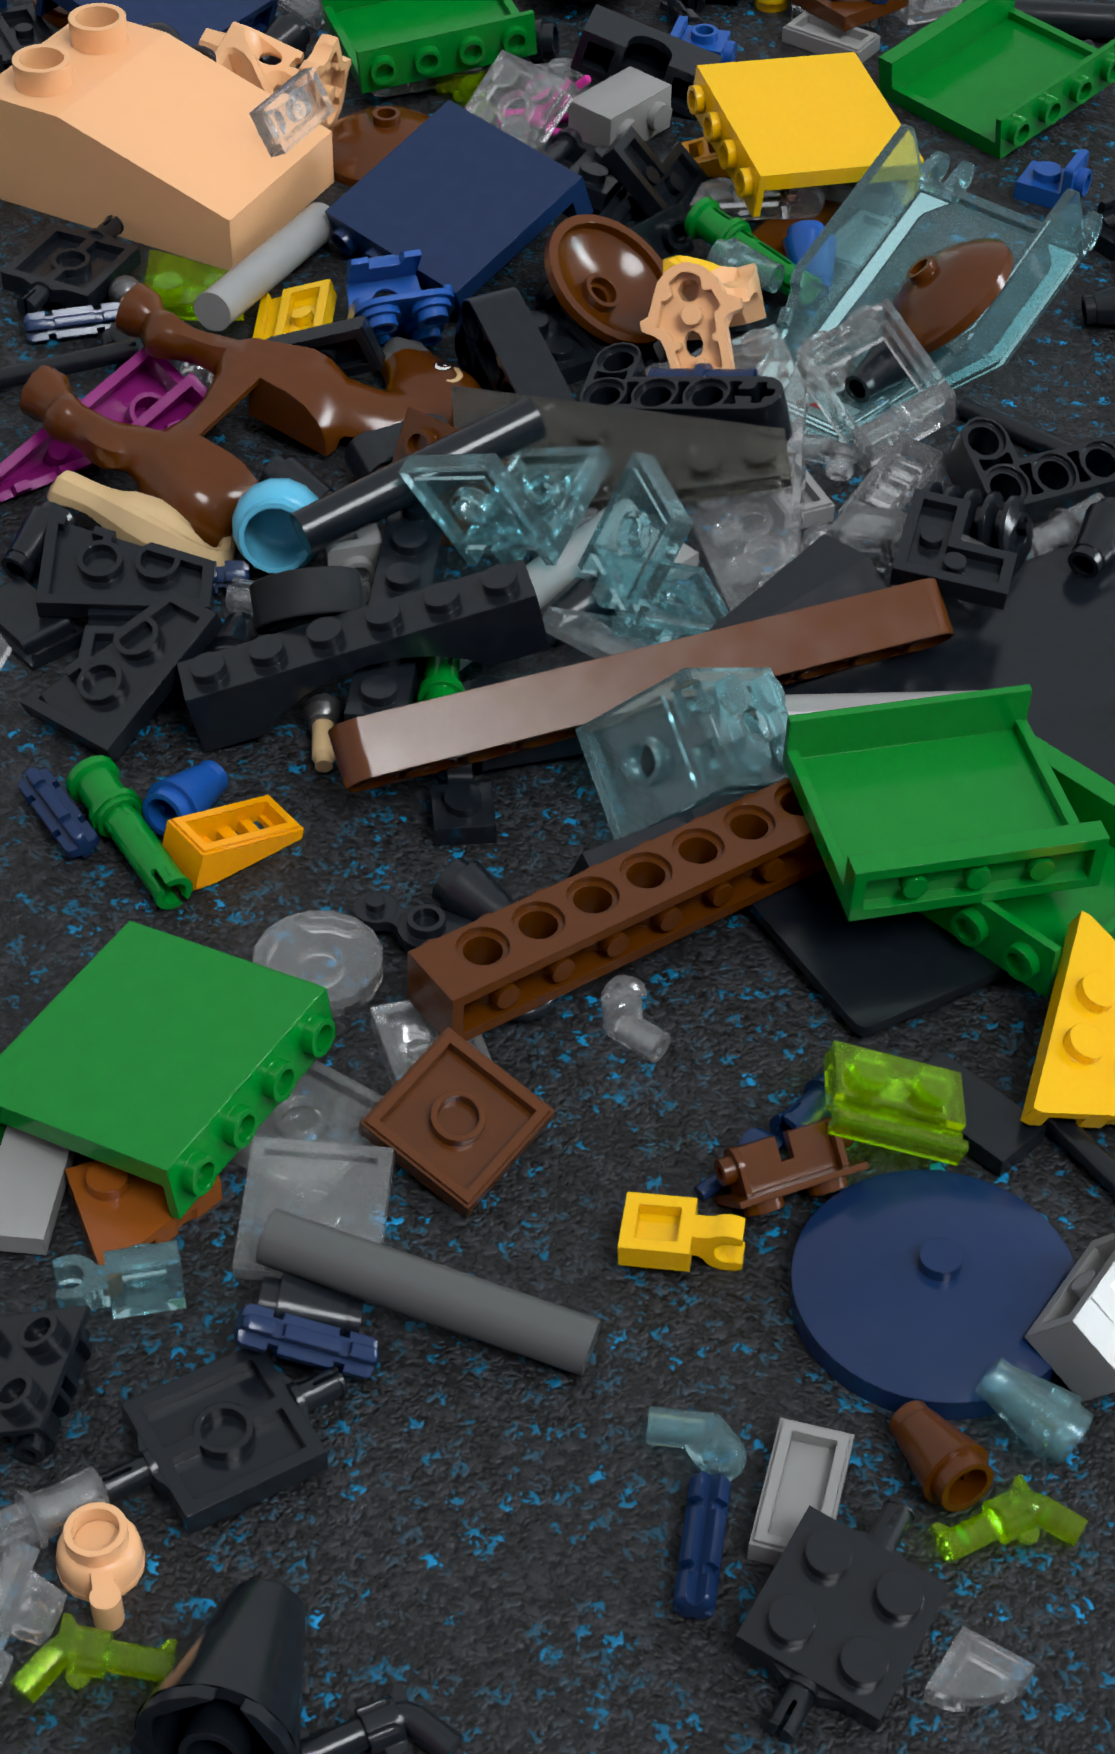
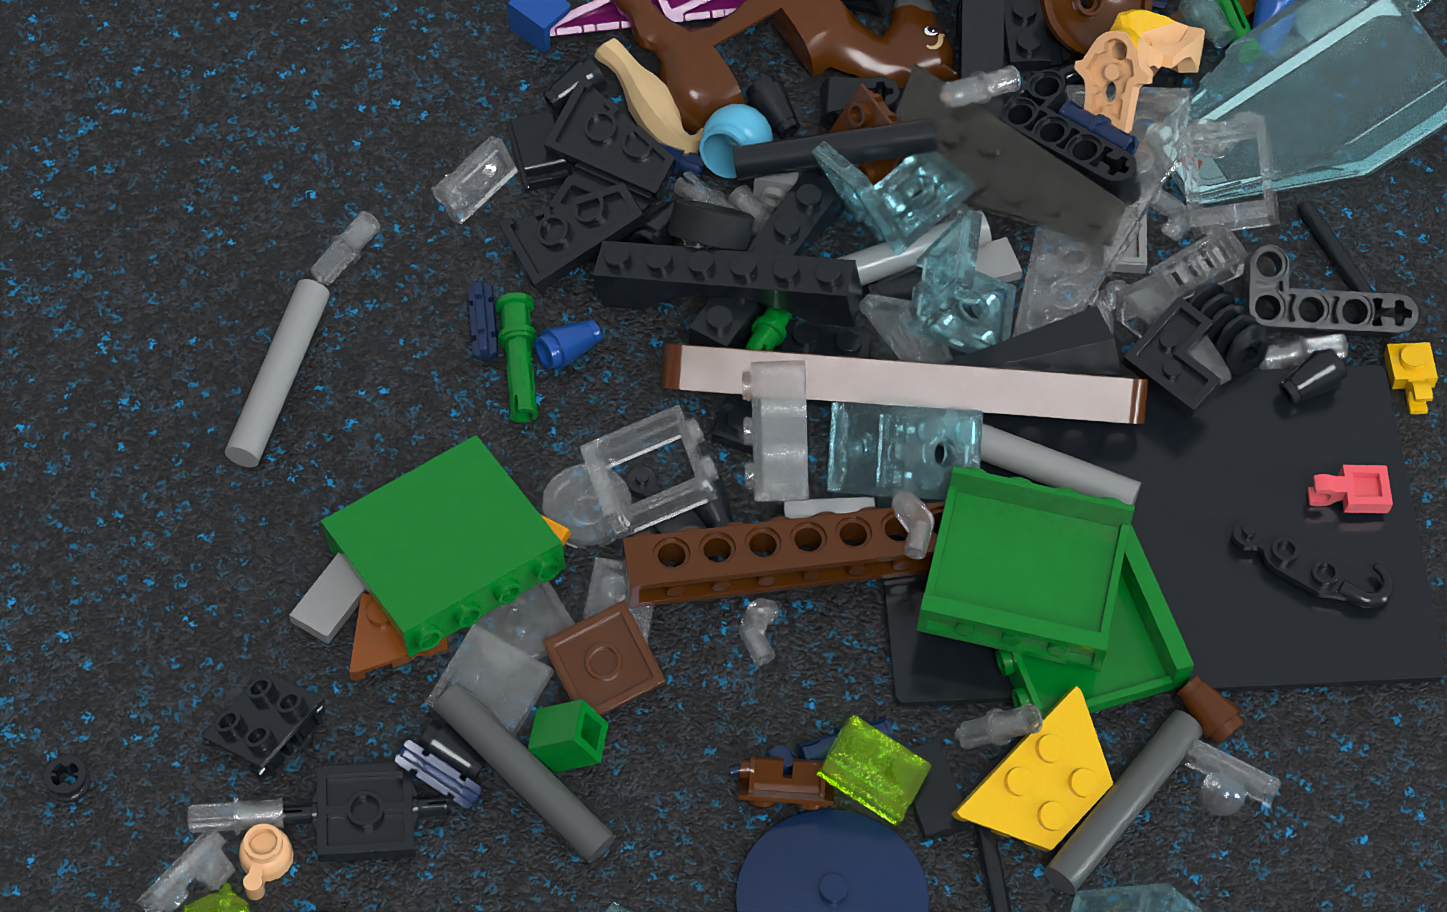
camera: 25 degrees right, 15 degrees up
clear light blue plate [53,1240,186,1320] -> none
light orange slope [162,795,304,891] -> none
piece [303,693,344,773] -> none
yellow plate [617,1192,745,1272] -> none
black cone [845,334,918,403] -> none
reddish brown dish [883,238,1014,358] -> none
none -> green brick [528,699,609,773]
none -> clear window [579,404,719,540]
none -> clear brick [742,360,809,501]
none -> clear arm [892,491,935,560]
none -> clear axle [940,65,1021,108]
none -> clear axle [955,703,1043,749]

